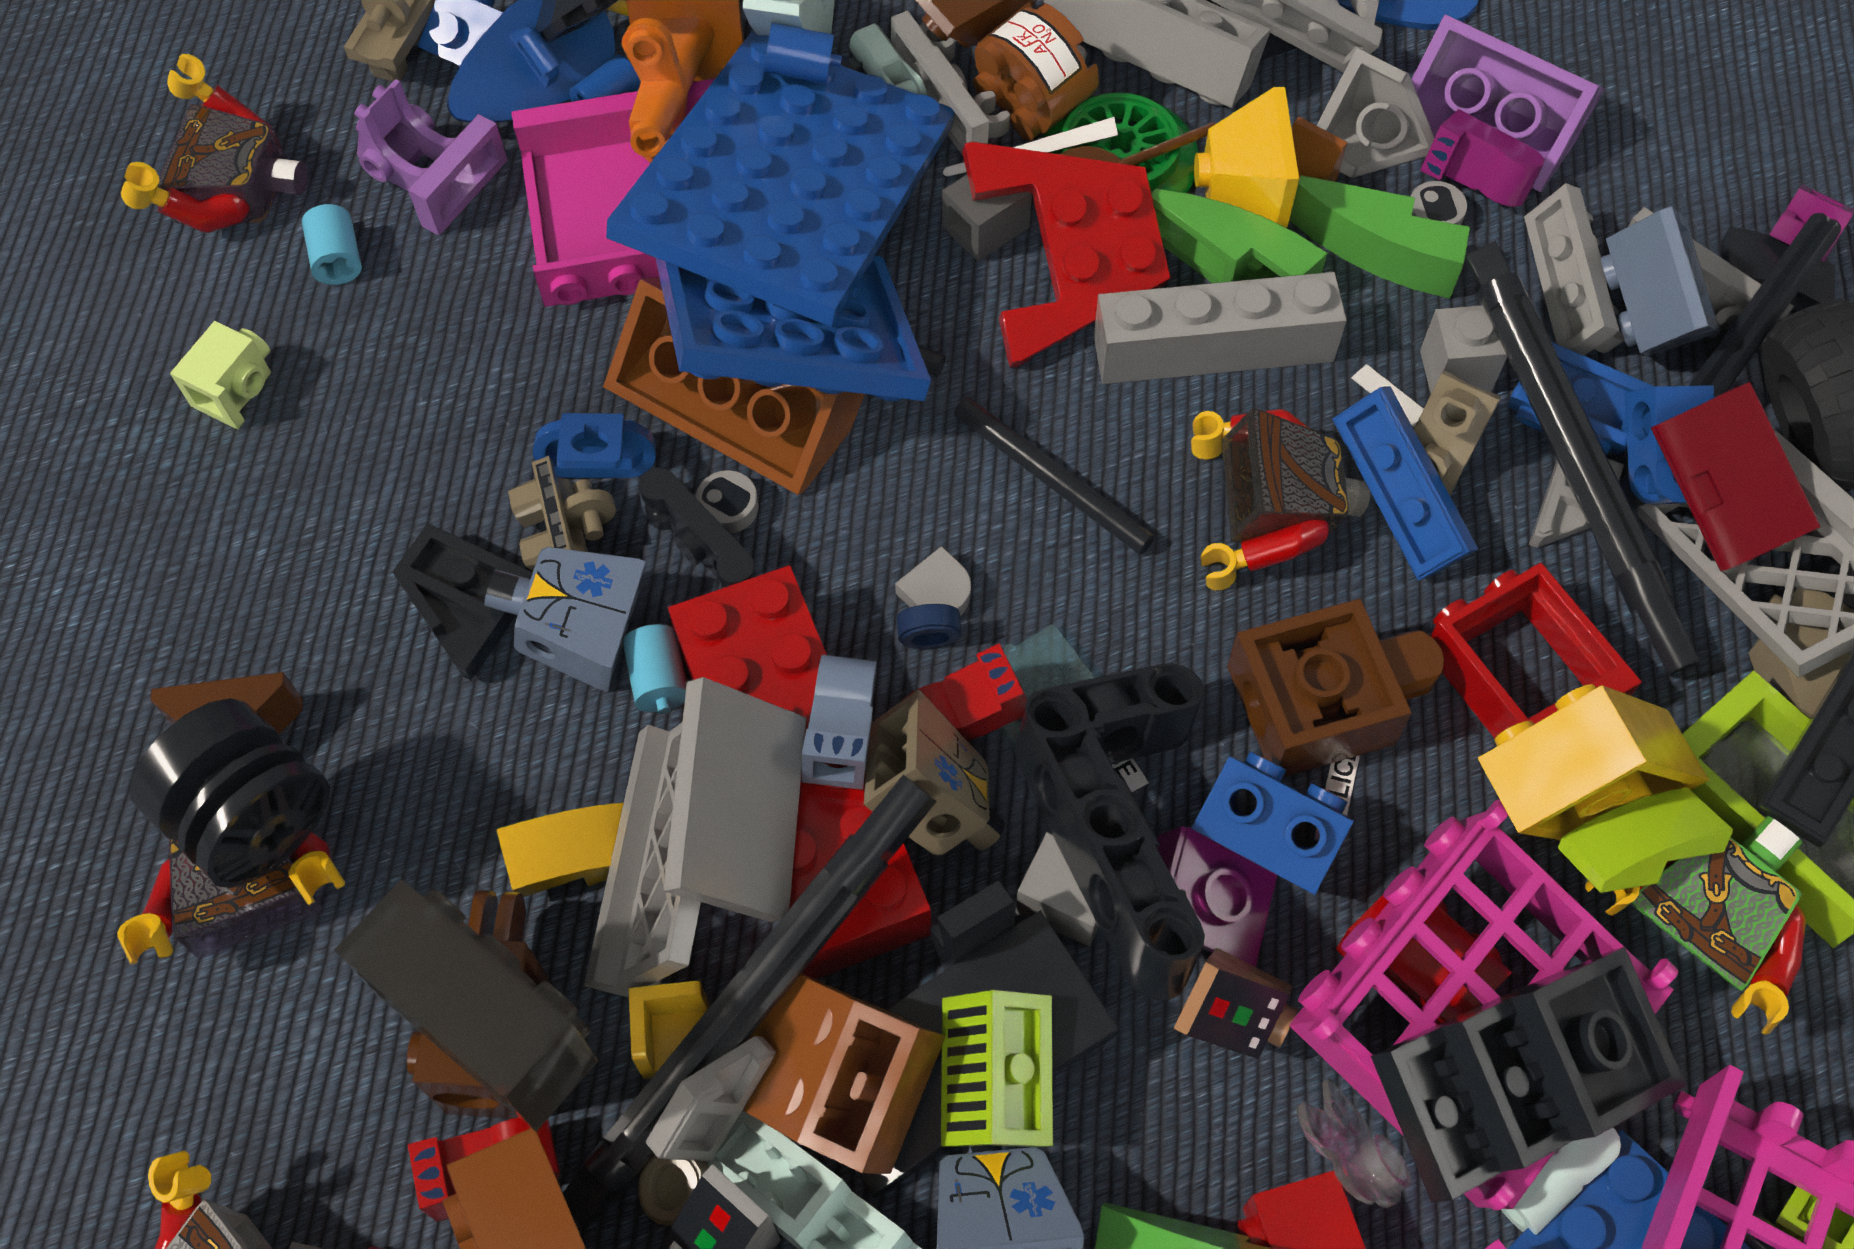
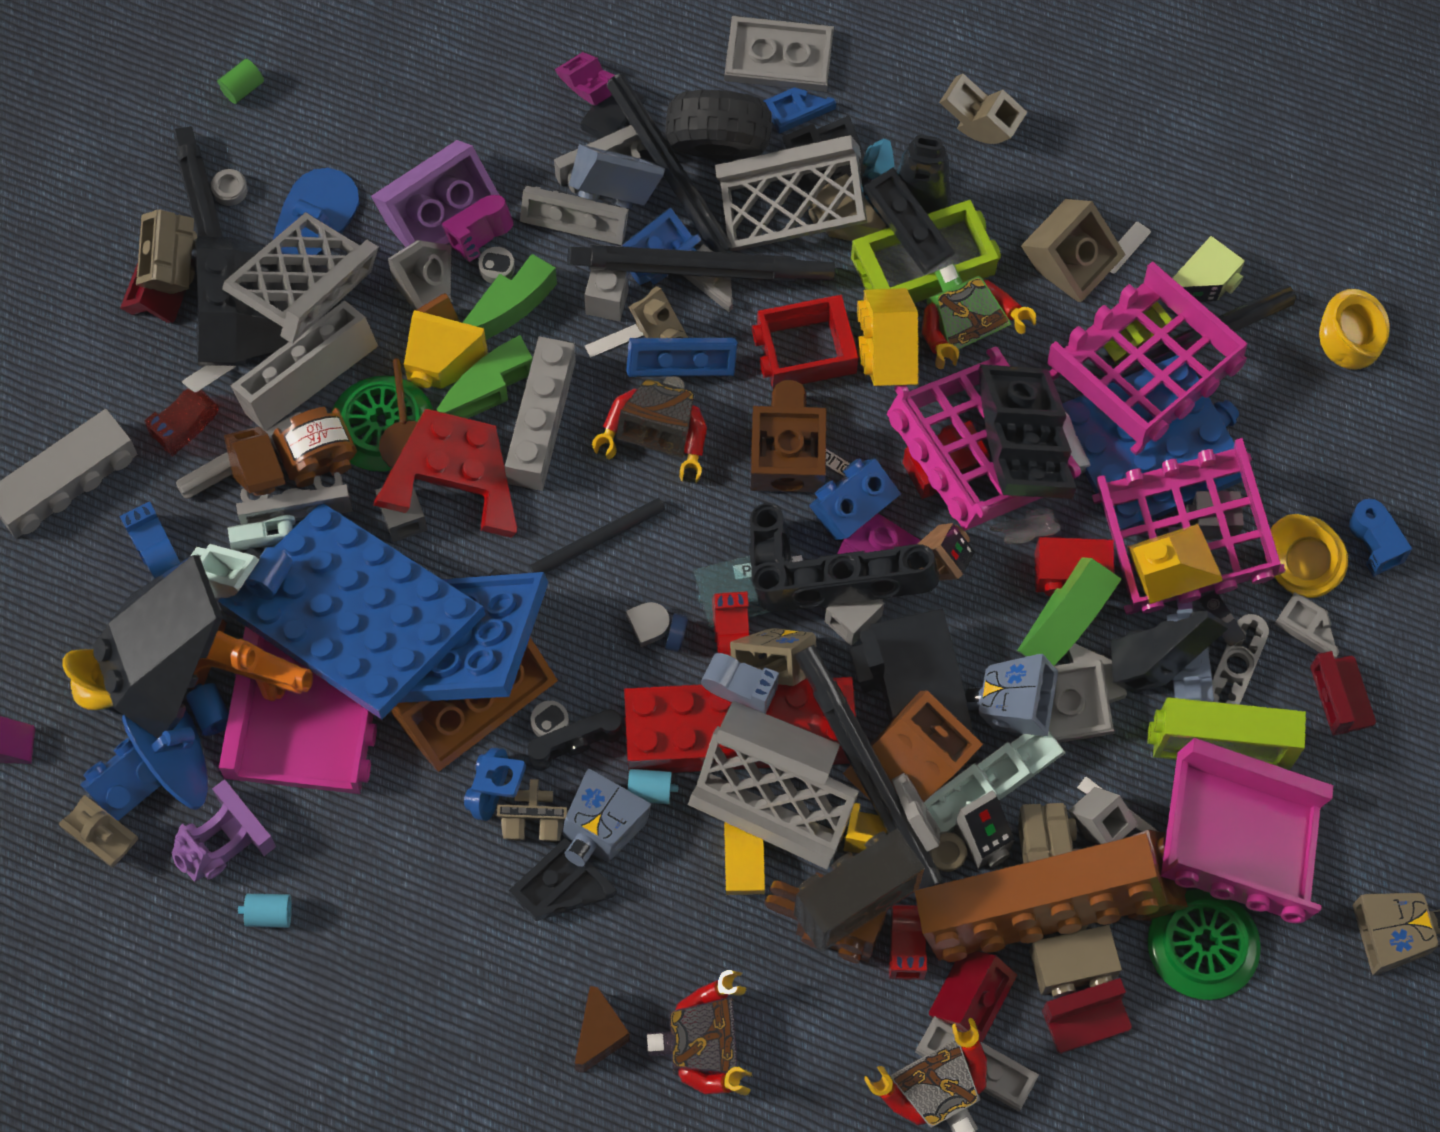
camera: 75 degrees left, 5 degrees up
torso [121,54,308,233] -> none
black wheel [130,698,330,888] -> none
yellowish green brick [170,321,271,430] -> none
lime panel [941,990,1053,1147] -> none
white sticker [943,117,1118,176] -> none
lime slope [1558,787,1733,893] -> none
blue leg [1625,385,1714,505] -> none
dark red piece [1651,382,1821,571] -> none

